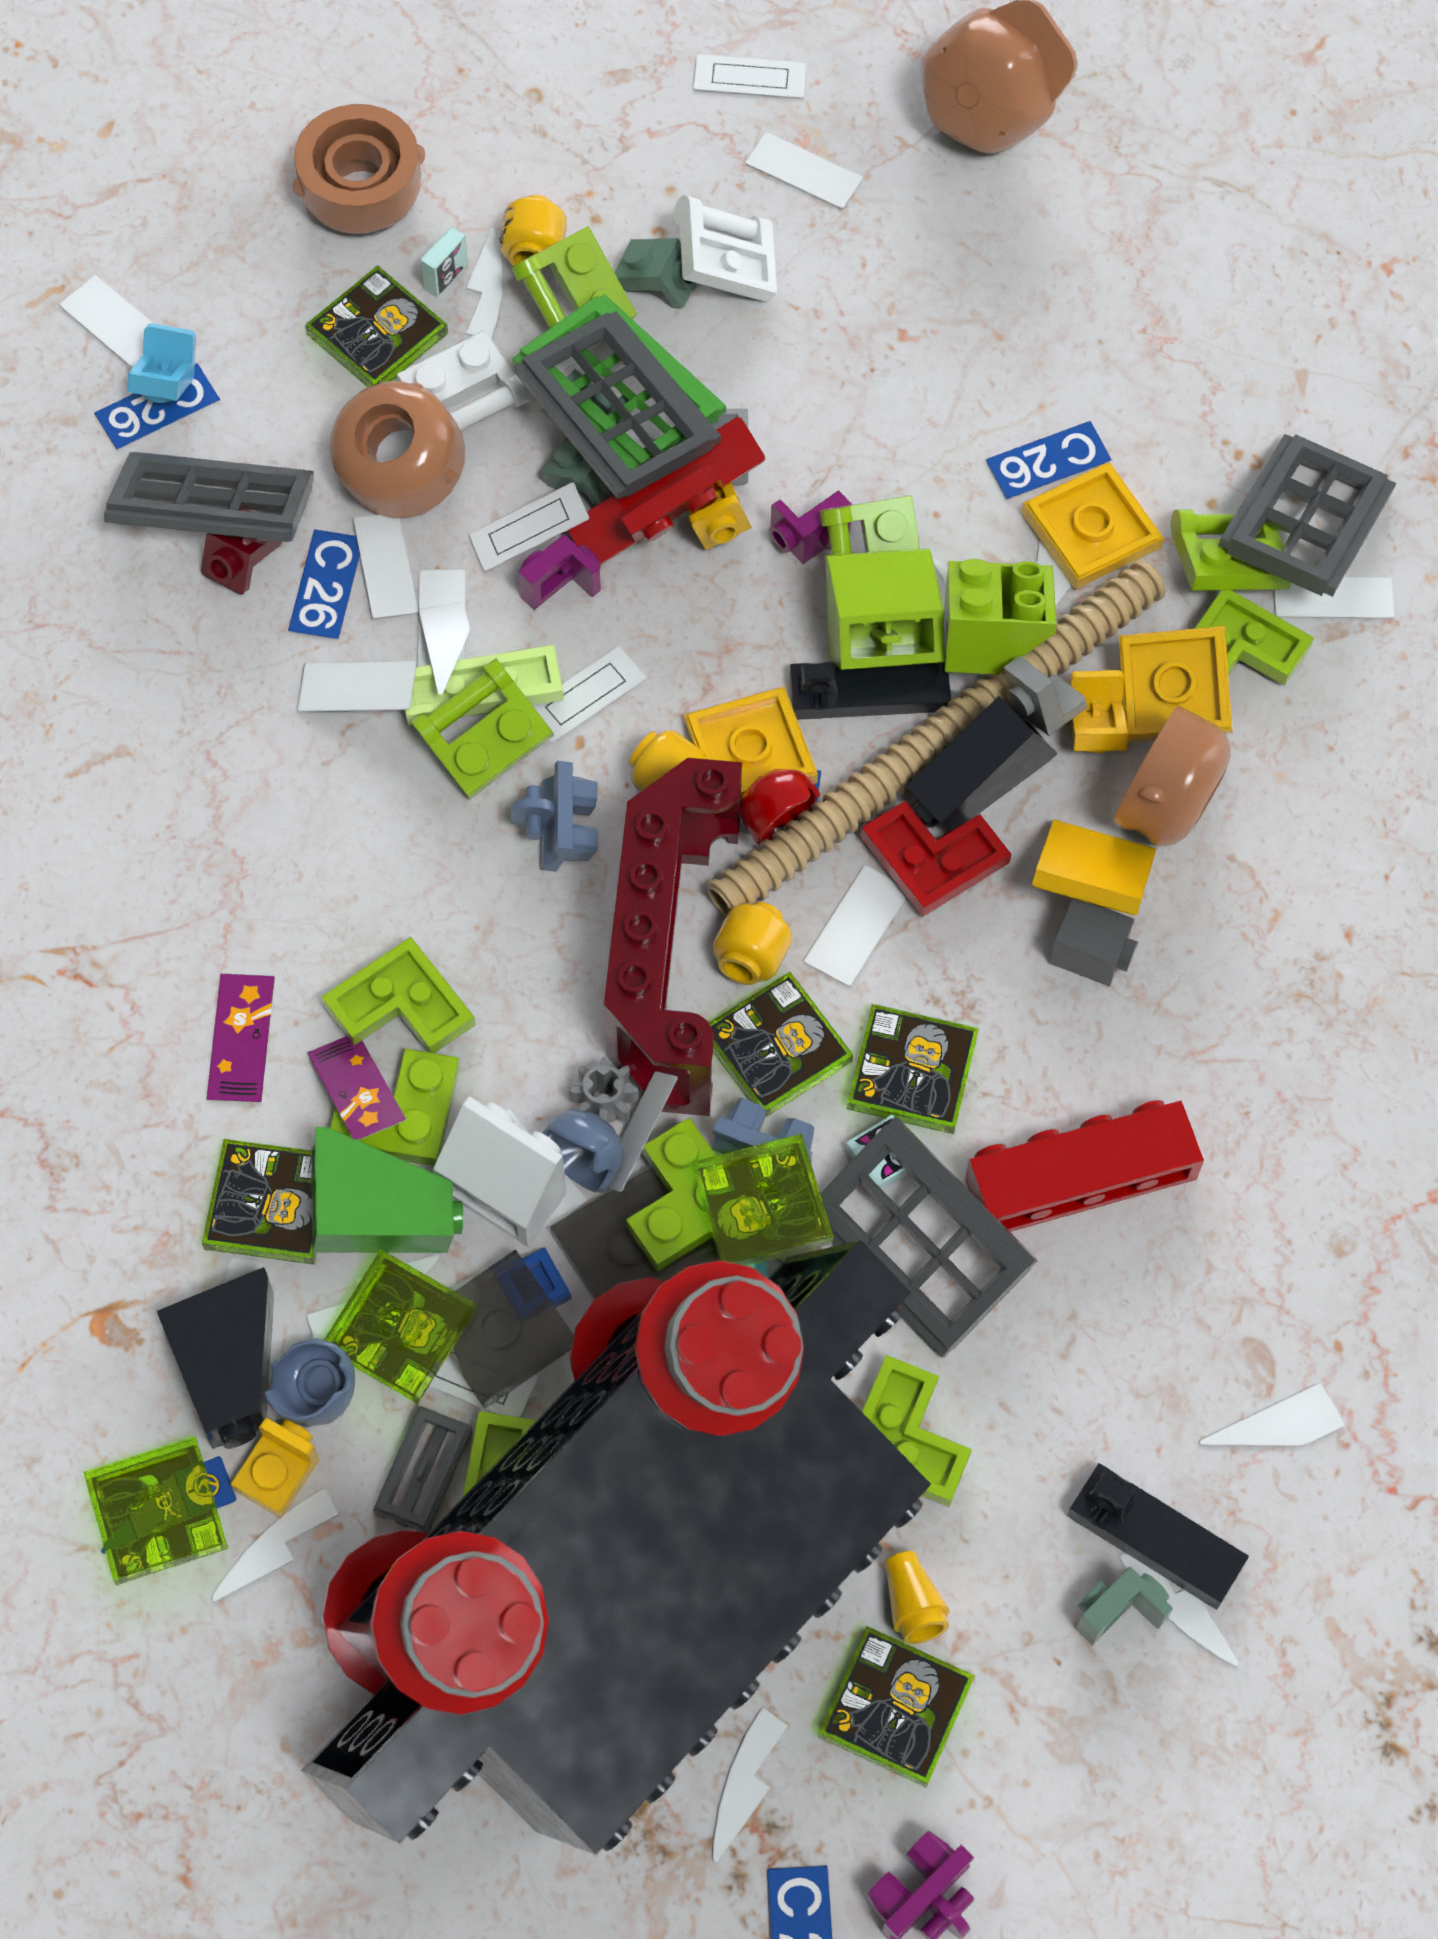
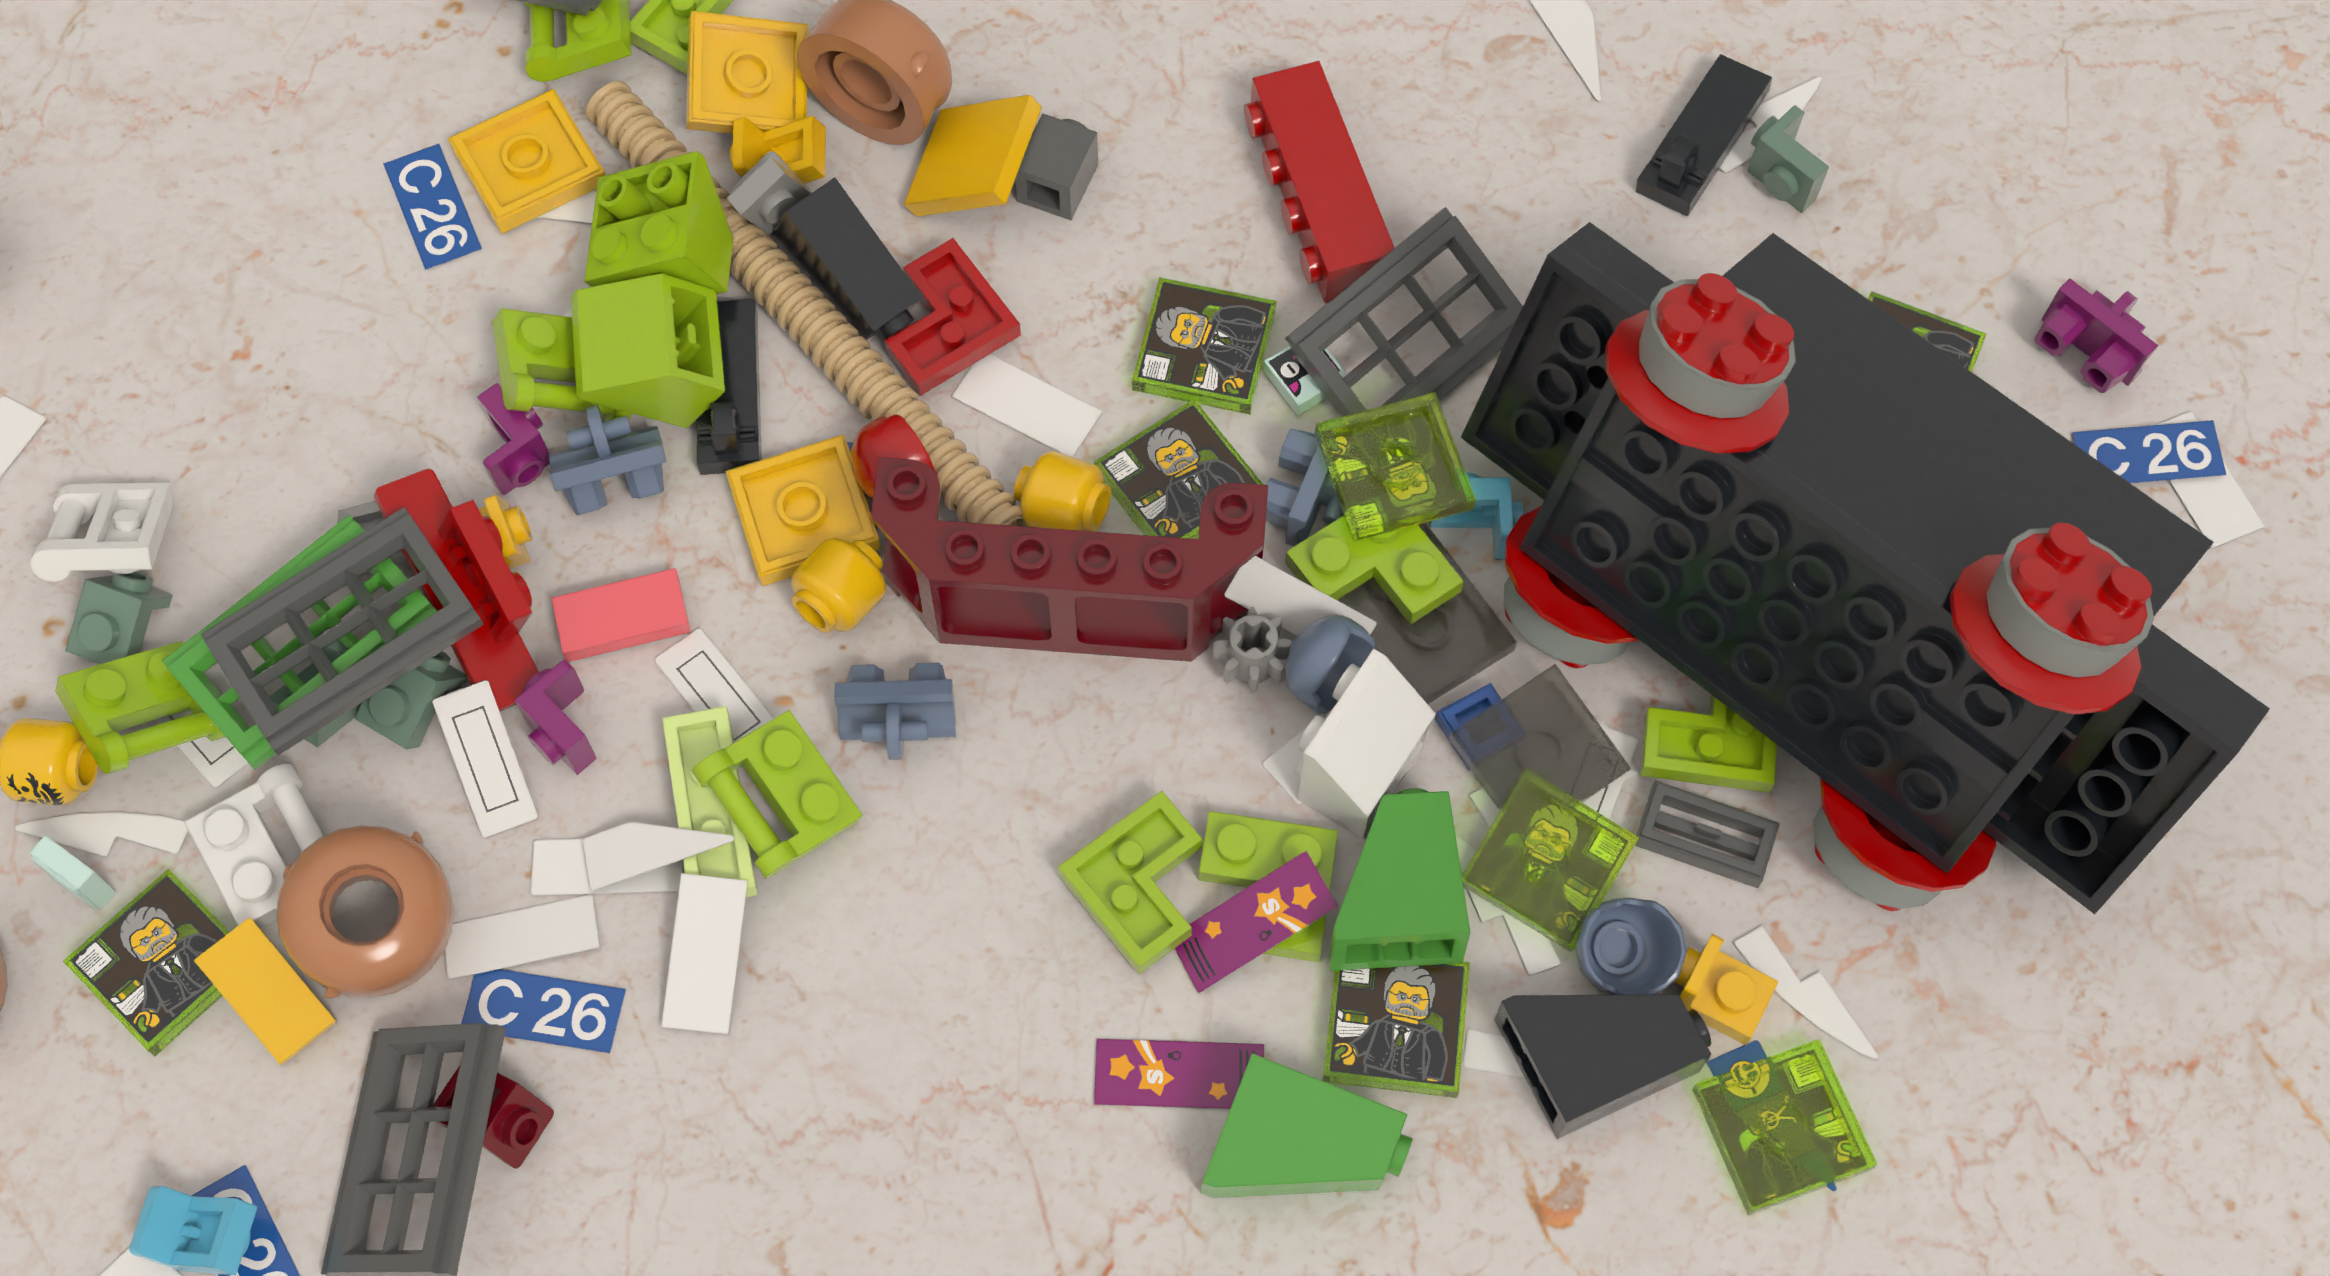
camera: 90 degrees left, 0 degrees up
none -> yellow tile [194,917,337,1066]
none -> sand blue hips [549,404,666,515]
none -> coral tile [551,568,691,662]
none -> bright green slope [1201,1053,1413,1198]

